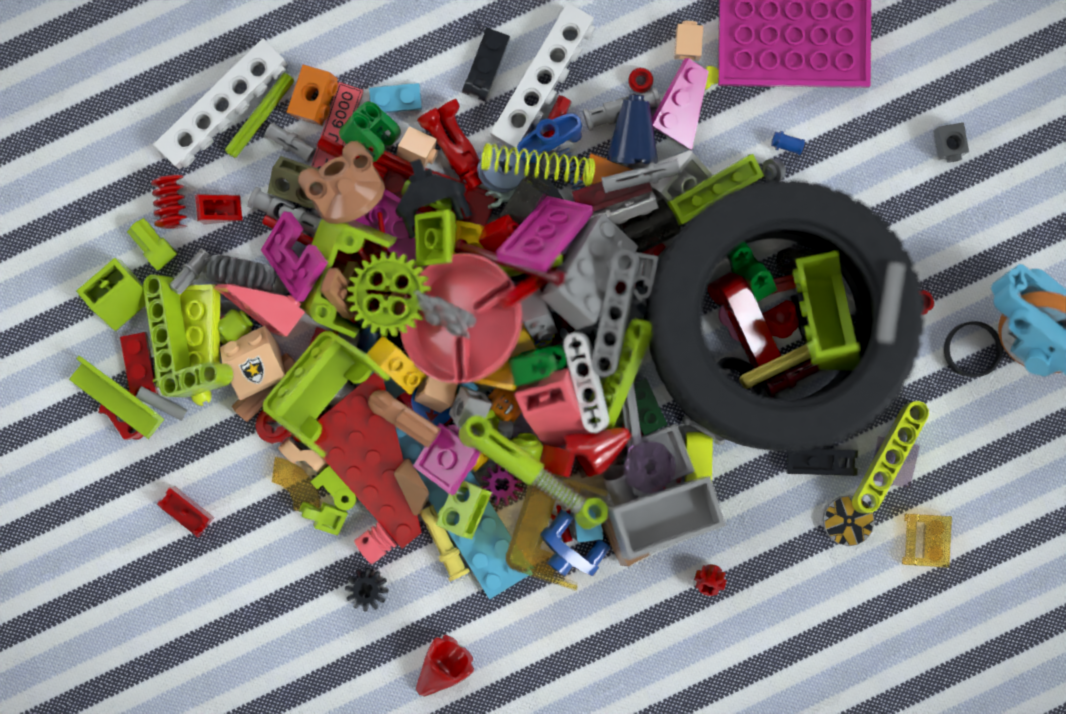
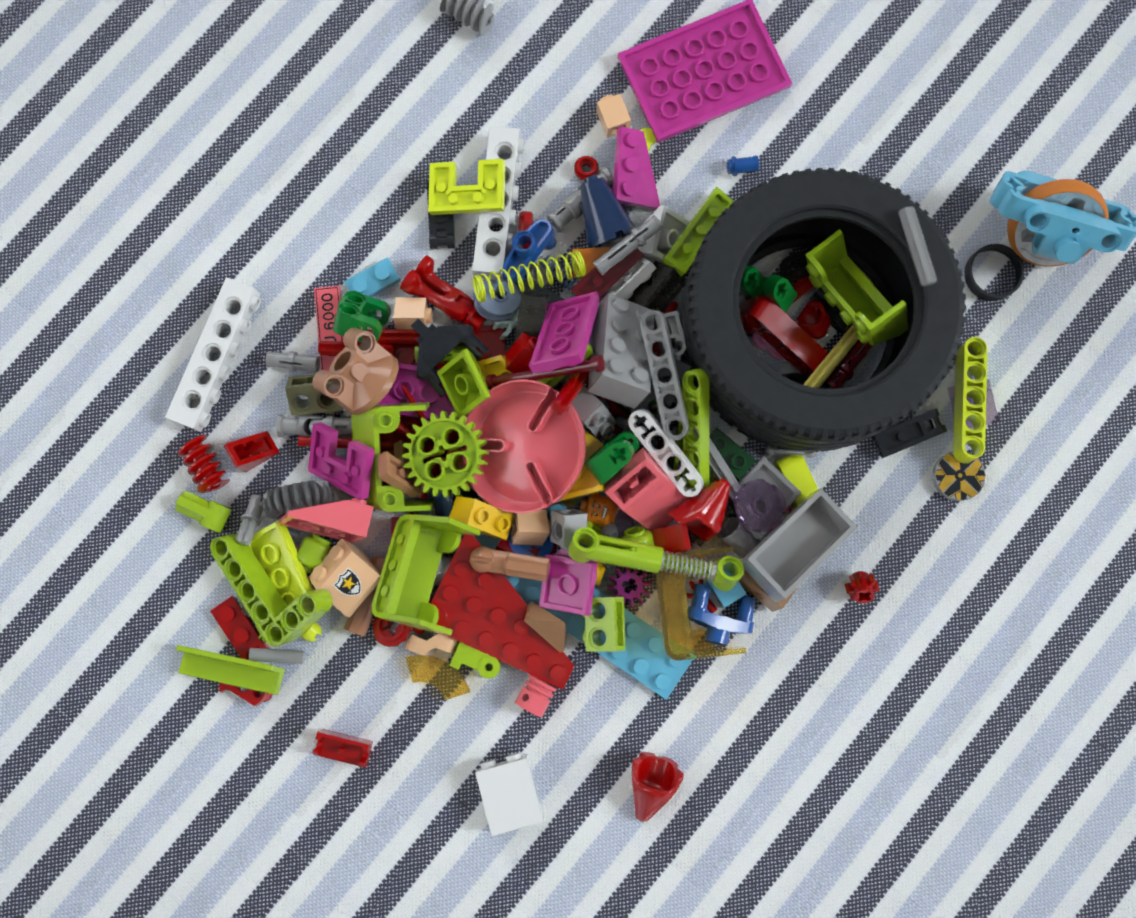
camera: 25 degrees left, 5 degrees down
lime slope [76,258,146,331] -> none
lime axle [225,72,294,158] -> none
orange brick [287,64,338,126] -> none
lime plate [299,502,348,536] -> none
black gear [345,567,389,612] -> none
light grey hinge [414,291,476,339] -> none
light yellow pin [419,505,470,582] -> none
flat silver plate [762,158,786,181] -> none
clear yellow plate [902,513,952,568] -> none
dark grey brick [933,122,969,163] -> none
none -> neon yellow plate [428,159,505,215]
none -> white brick [475,752,544,836]

